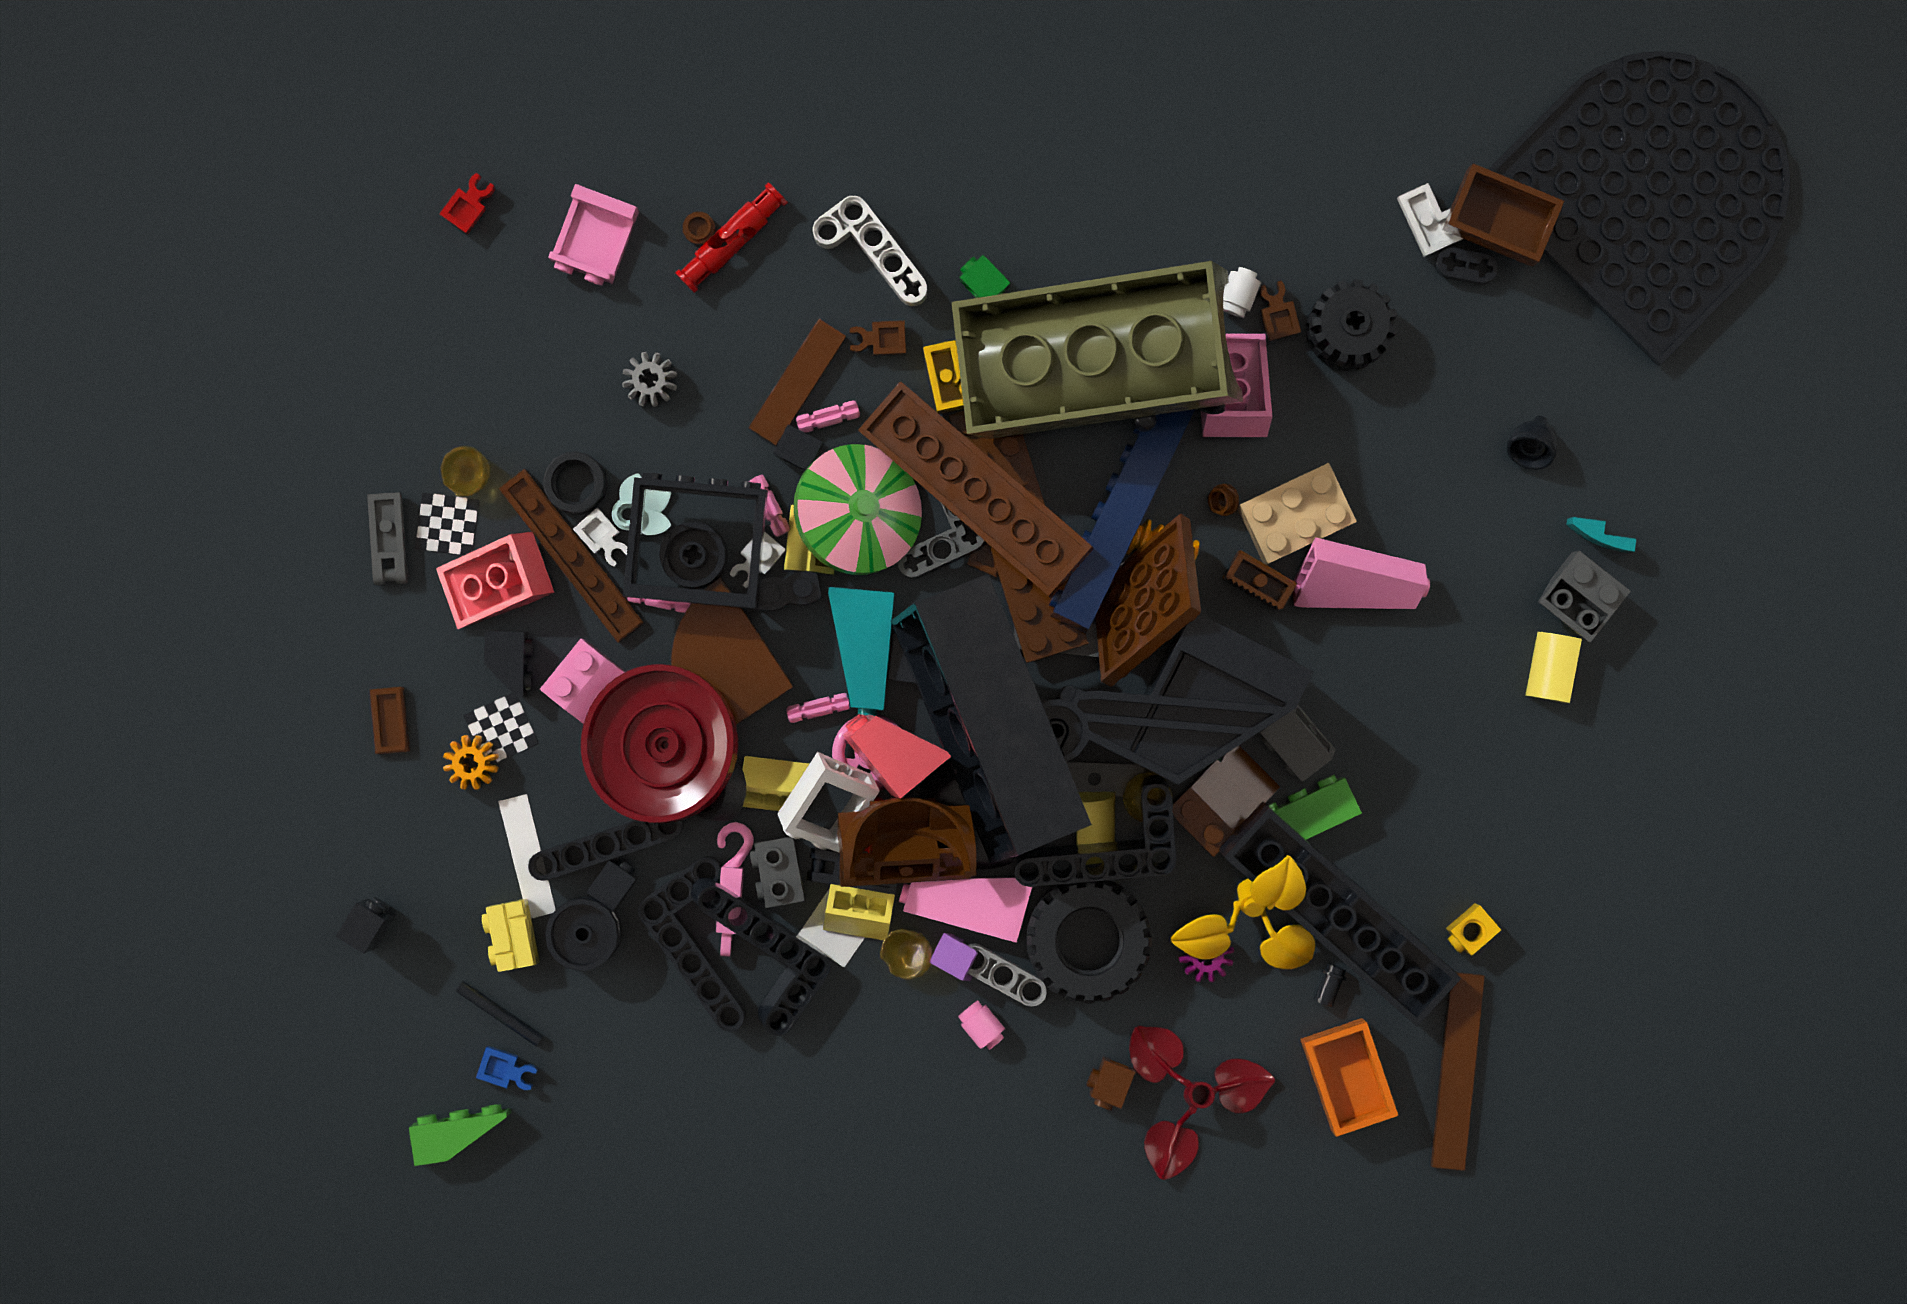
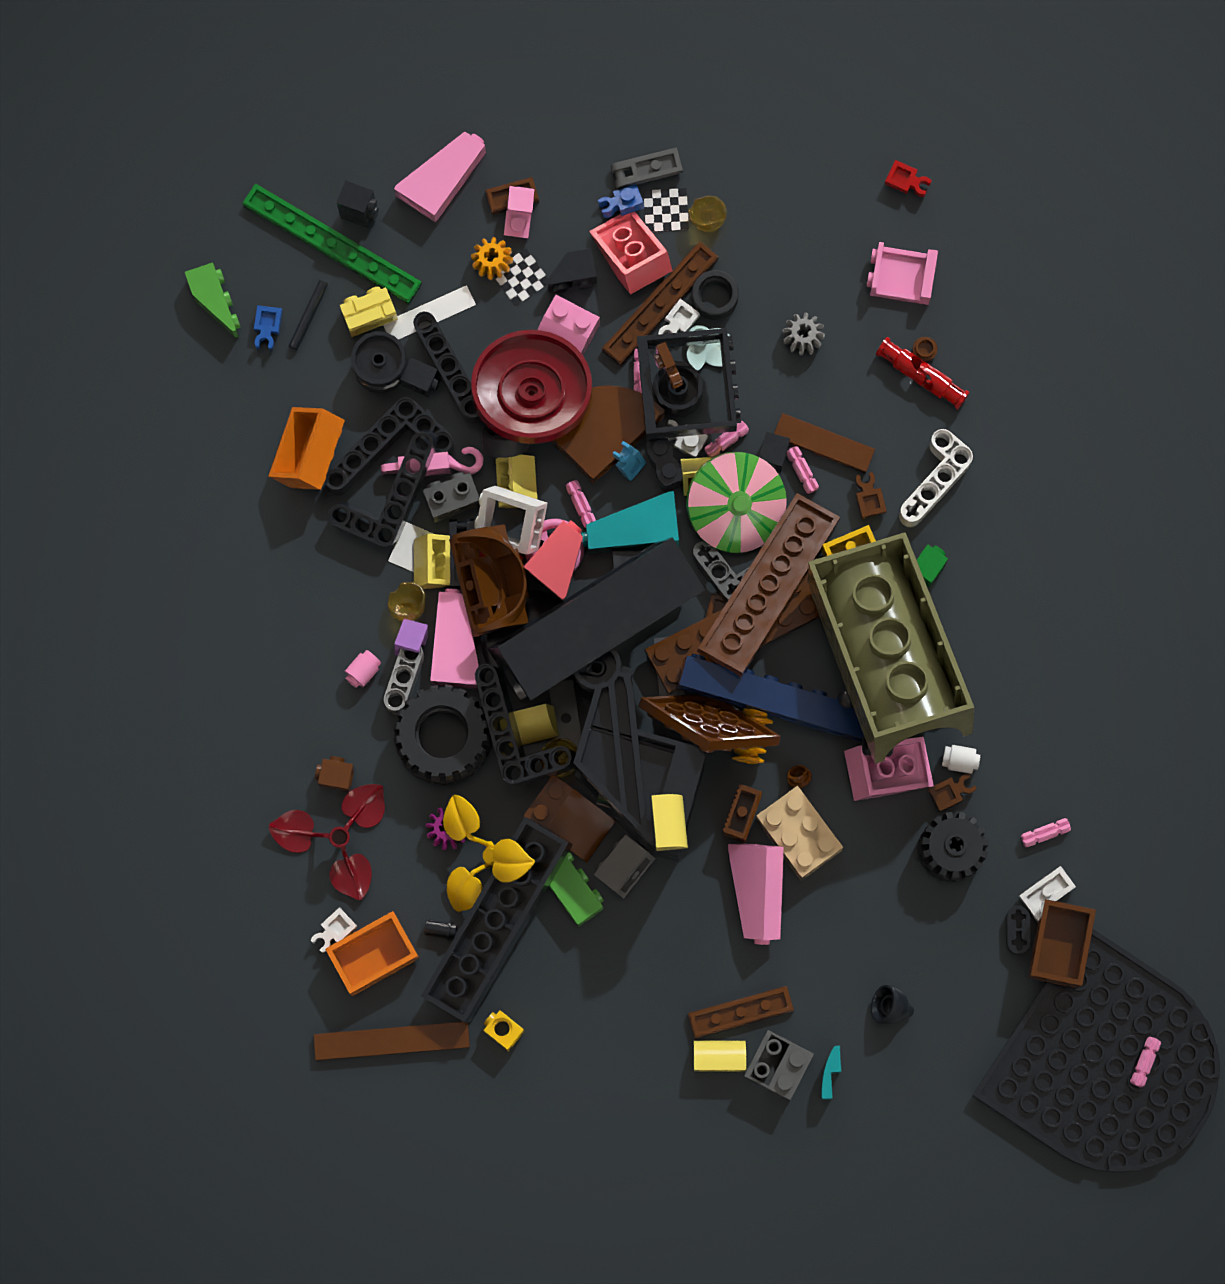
camera: 85 degrees right, 10 degrees down
none -> green tile [242,183,422,304]
none -> orange piece [268,407,345,490]
none -> white plate [311,907,357,953]
none -> bright pink slope [394,132,486,222]
none -> bright pink slope [504,186,534,239]
none -> blue plate [598,184,645,218]
none -> dark azure plate [613,441,647,481]
none -> light yellow brick [652,794,688,851]
none -> reddish brown plate [653,342,683,389]
none -> reddish brown tile [688,986,794,1039]
none -> bright pink axle [1021,818,1071,847]
none -> bright pink axle [1130,1037,1161,1087]

